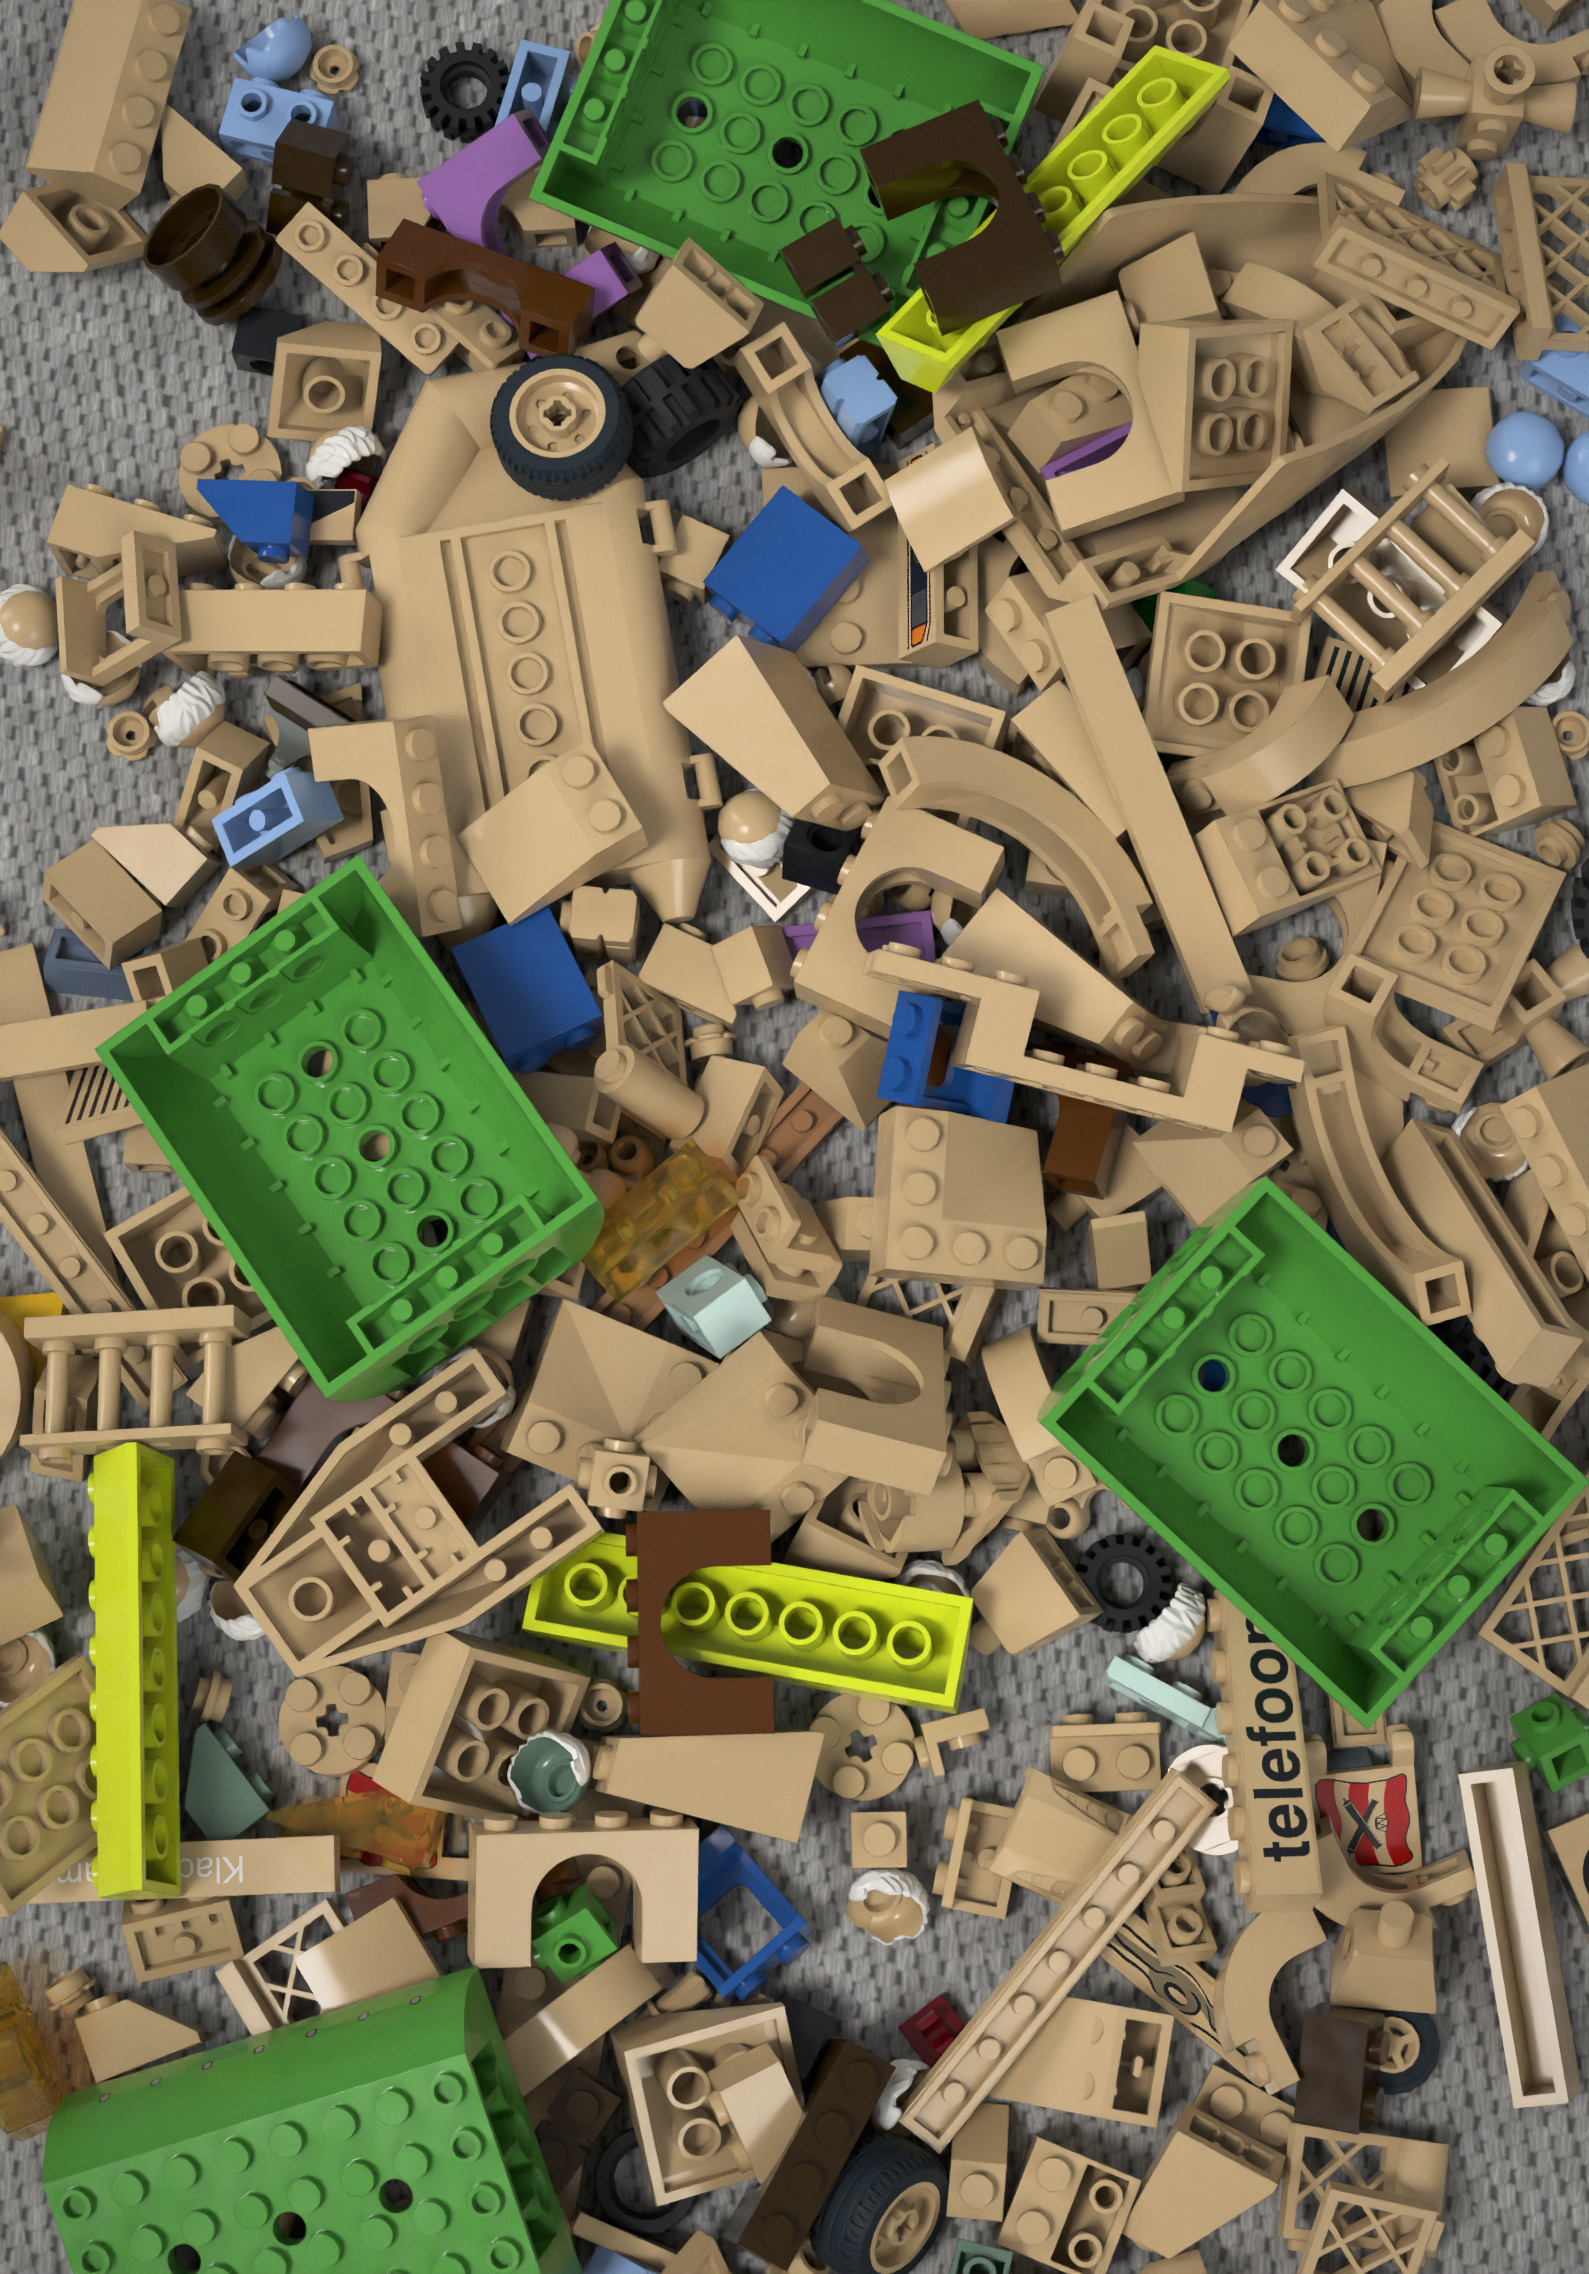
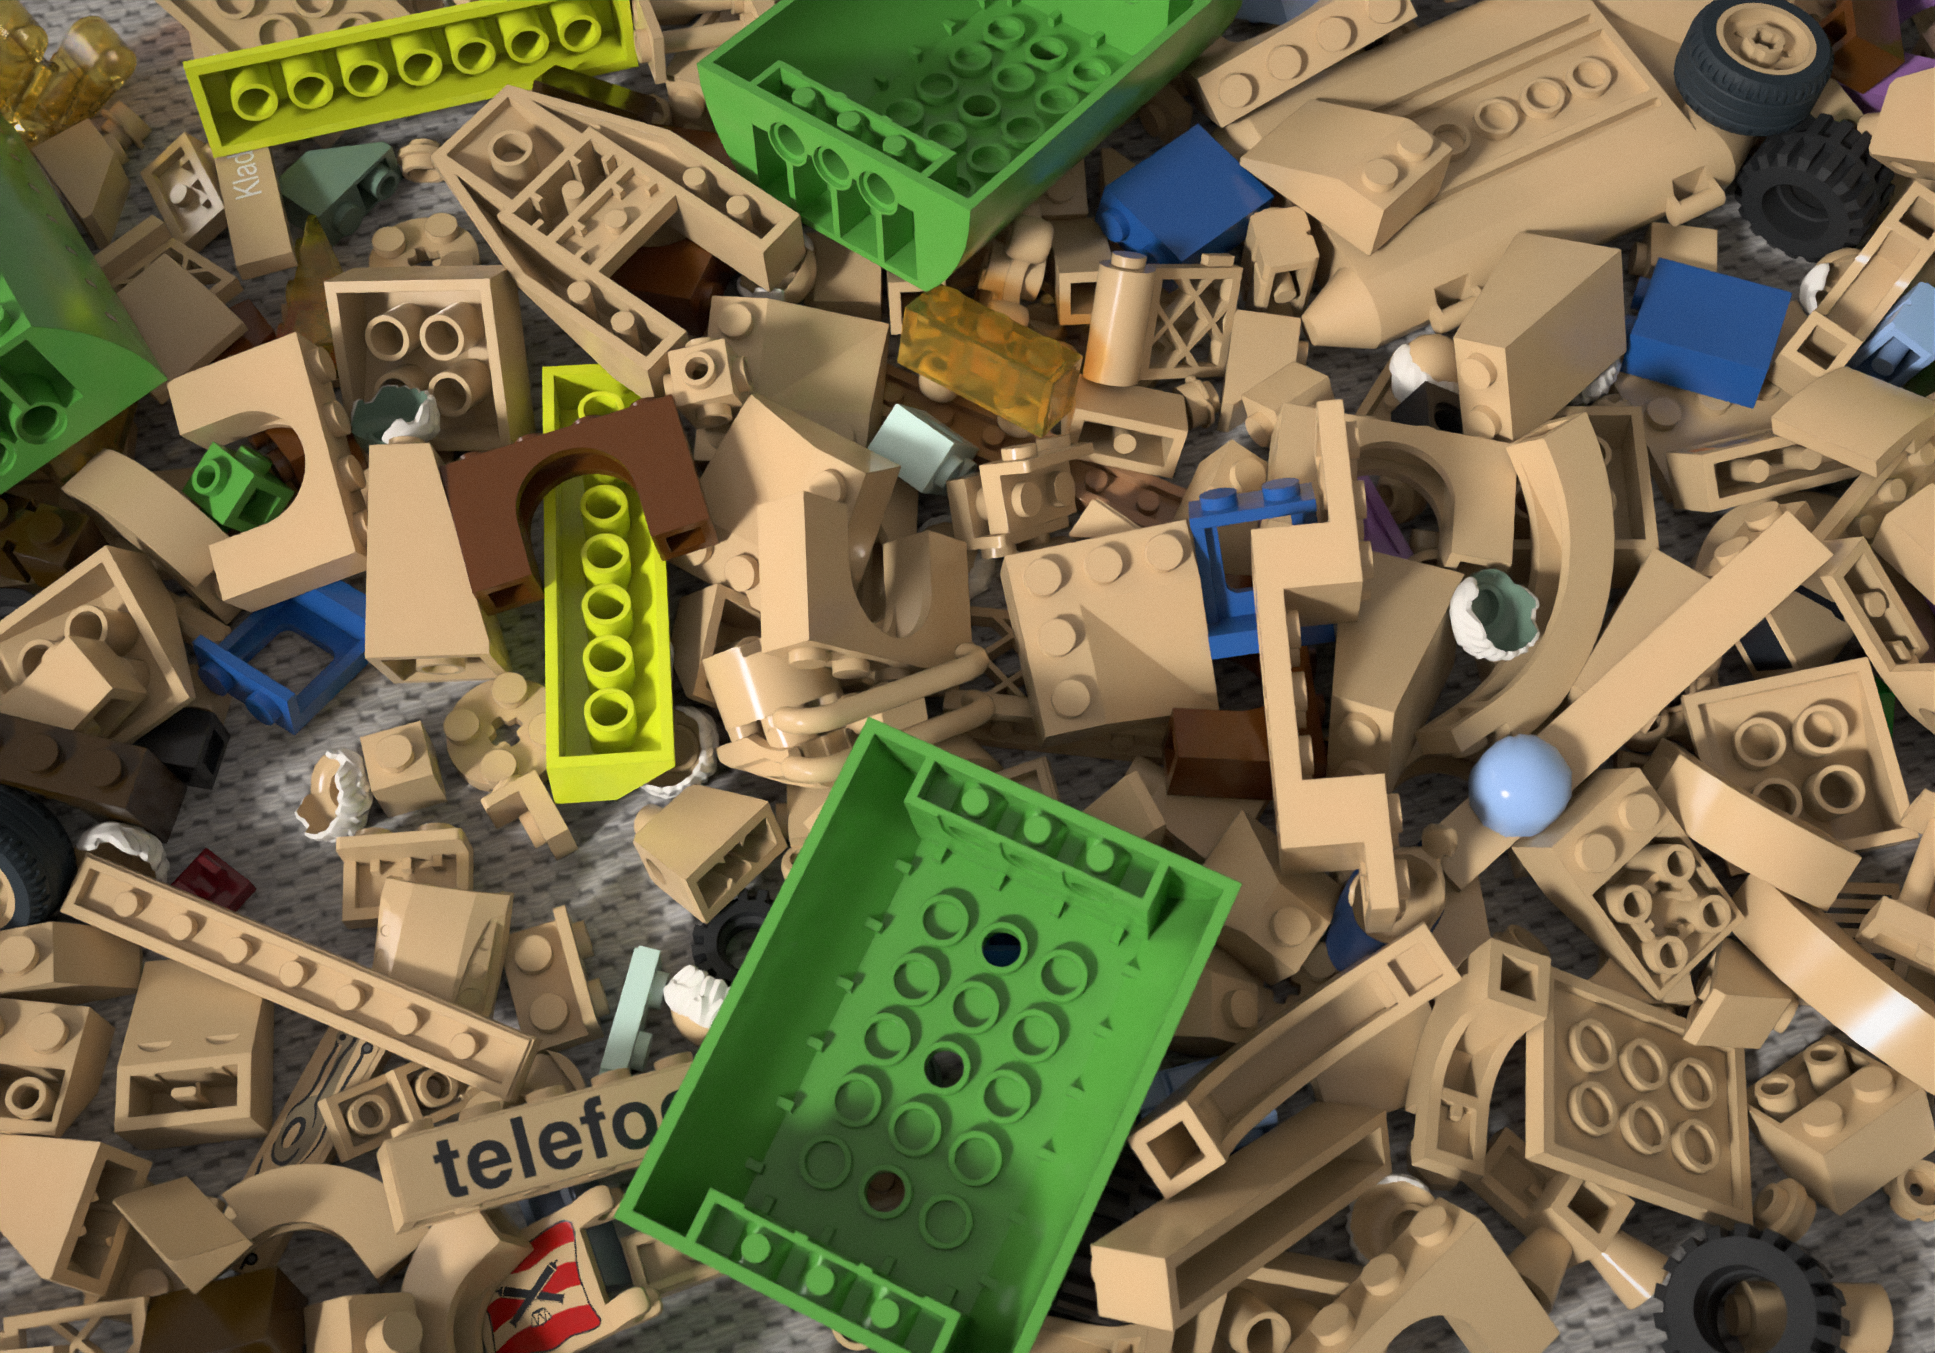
camera: 70 degrees right, 15 degrees down
none -> tan slope [112,1176,252,1295]
none -> tan piece [773,643,996,784]
none -> tan slope [1068,498,1141,541]
none -> hair [1449,569,1540,662]
none -> light blue hair [1468,733,1572,837]

